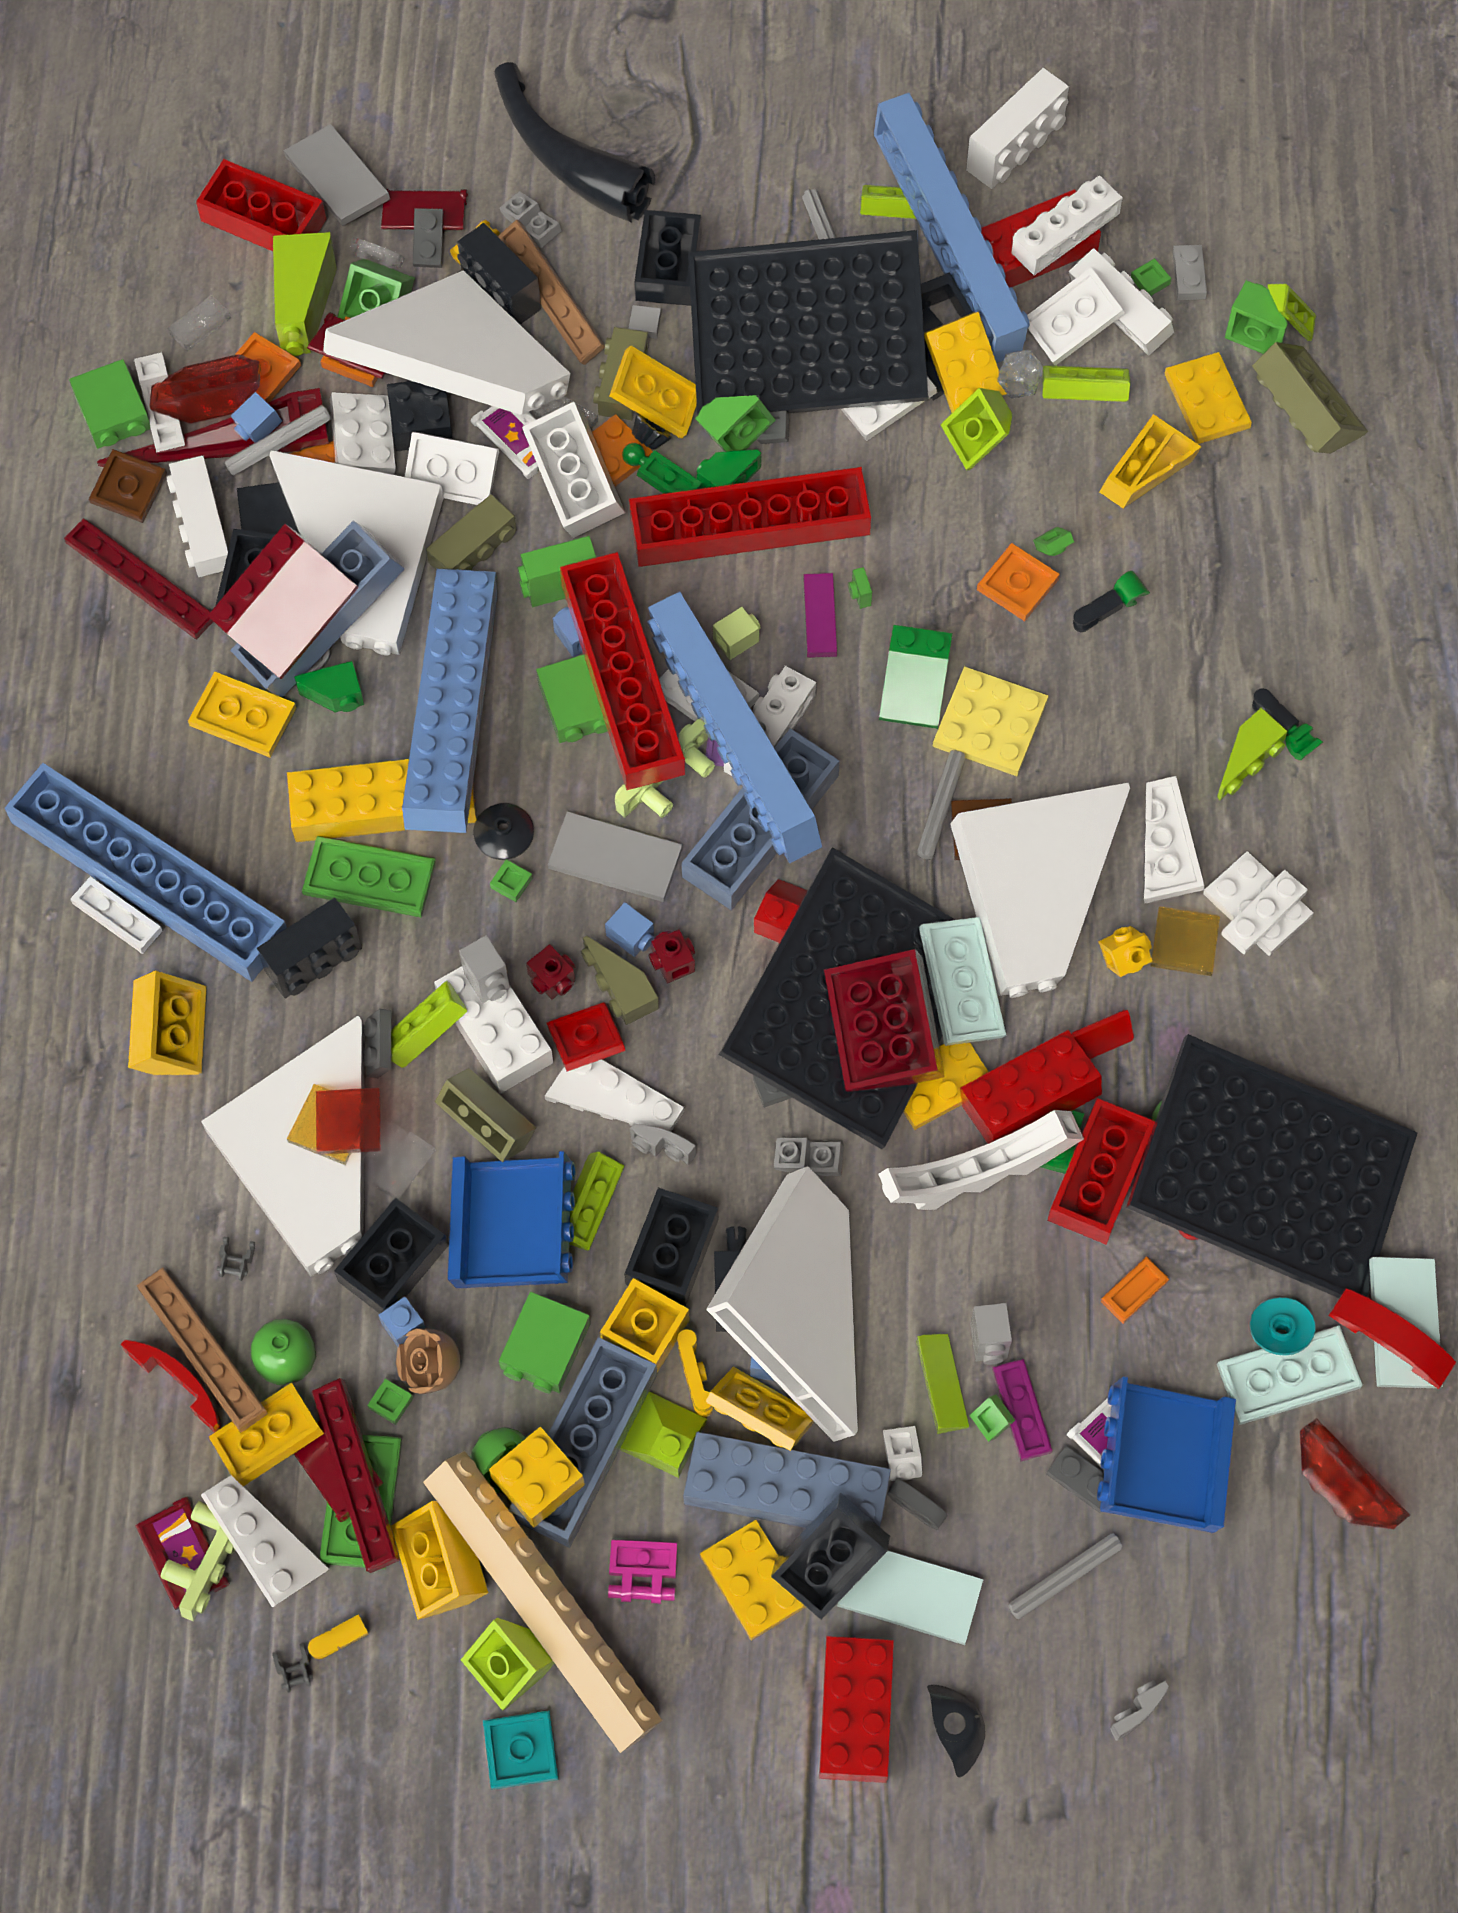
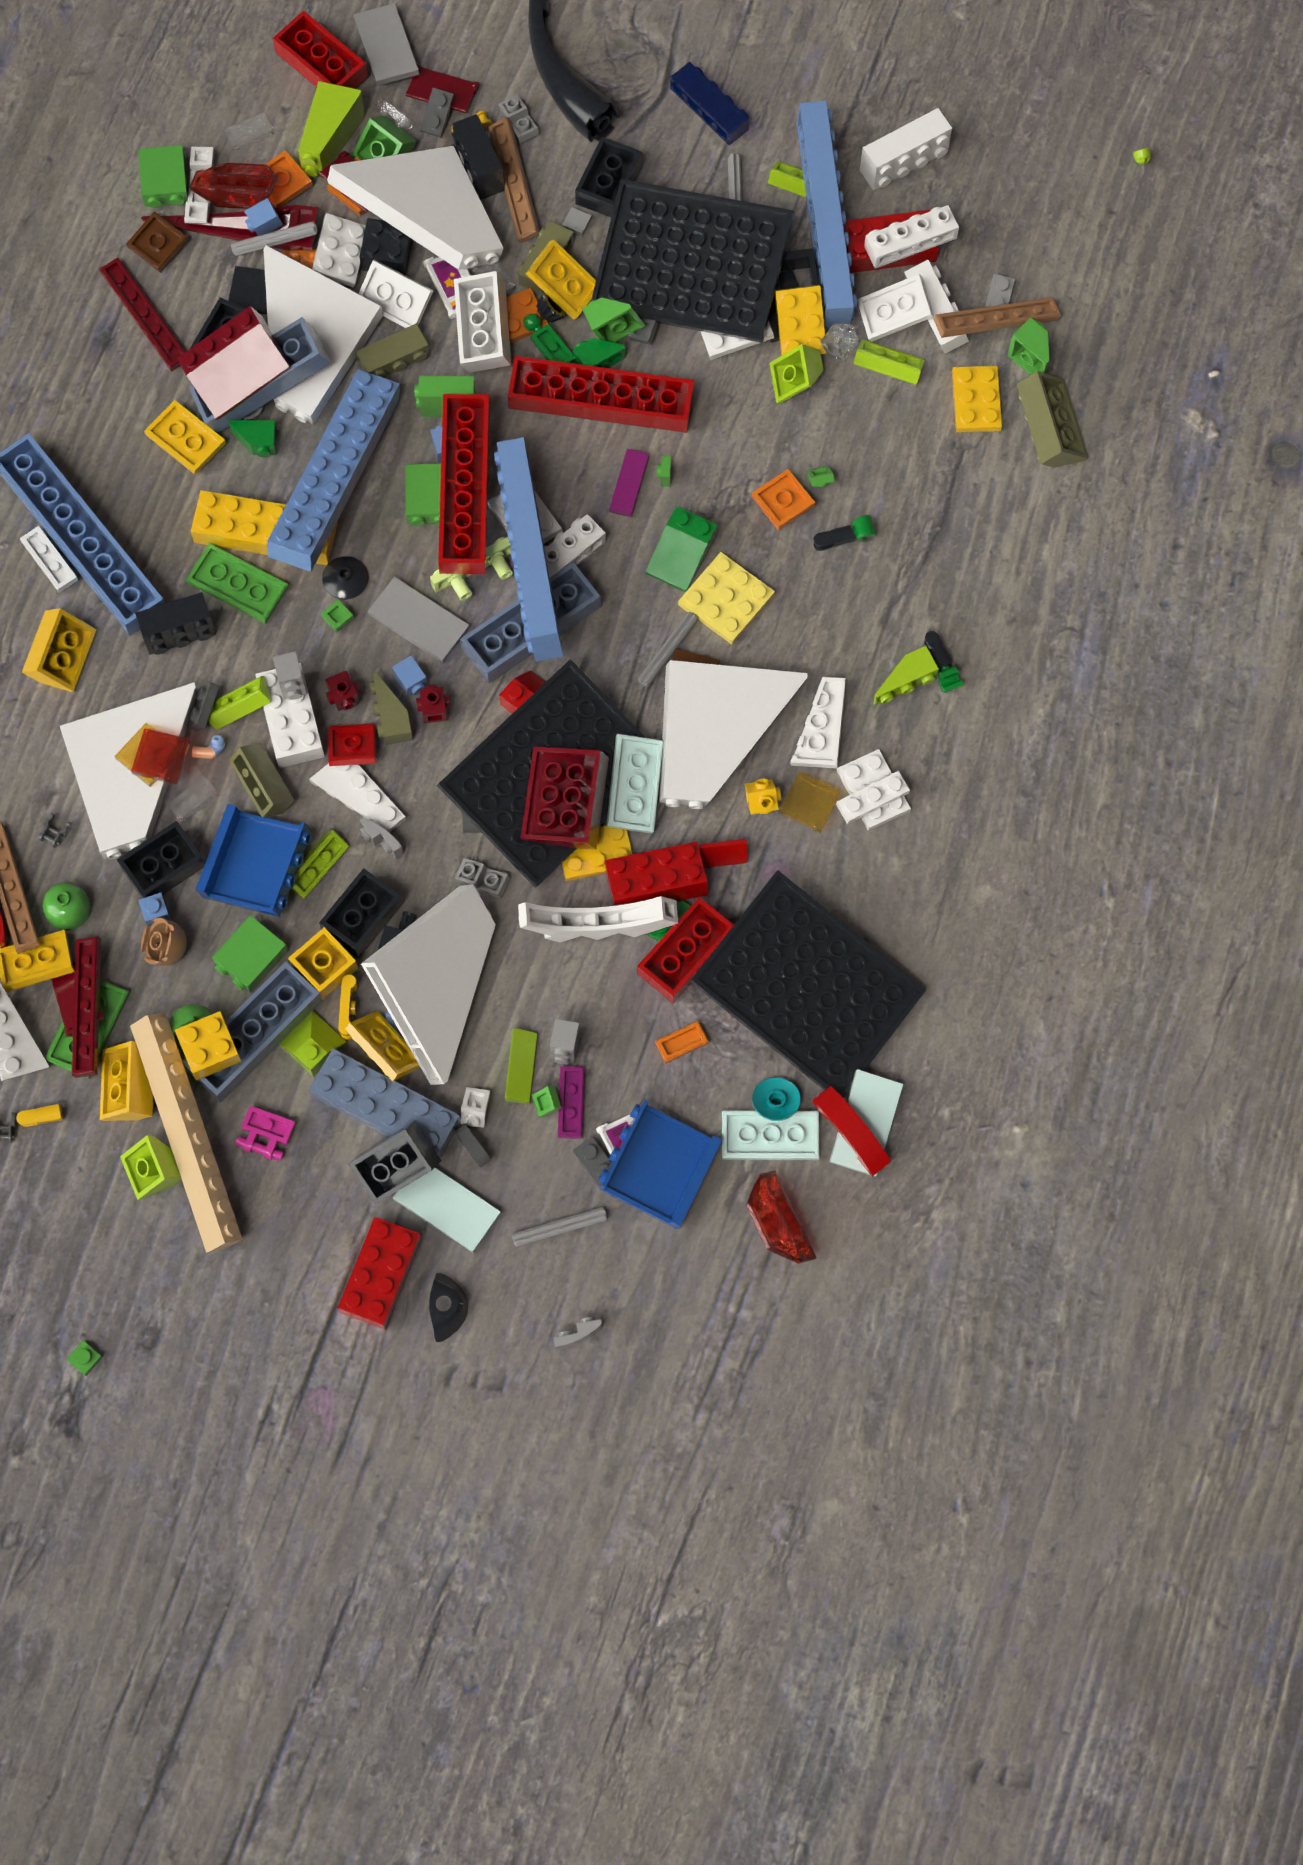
camera: 15 degrees right, 5 degrees up
white brick [166,456,228,577] -> none
bright green plate [367,1379,413,1425] -> none
teal tile [483,1711,559,1790] -> none
yellow plate [700,1520,806,1641] -> none
yellowish green brick [713,607,761,660] -> none
yellow wedge [1099,414,1201,508] -> none
bright green plate [1131,258,1172,296] -> none
lime slope [1268,284,1316,341] -> none
none -> arm [192,735,225,759]
none -> clear blue brick [670,61,749,146]
none -> medium nougat tile [933,297,1061,338]
none -> lime hinge [1133,147,1151,165]

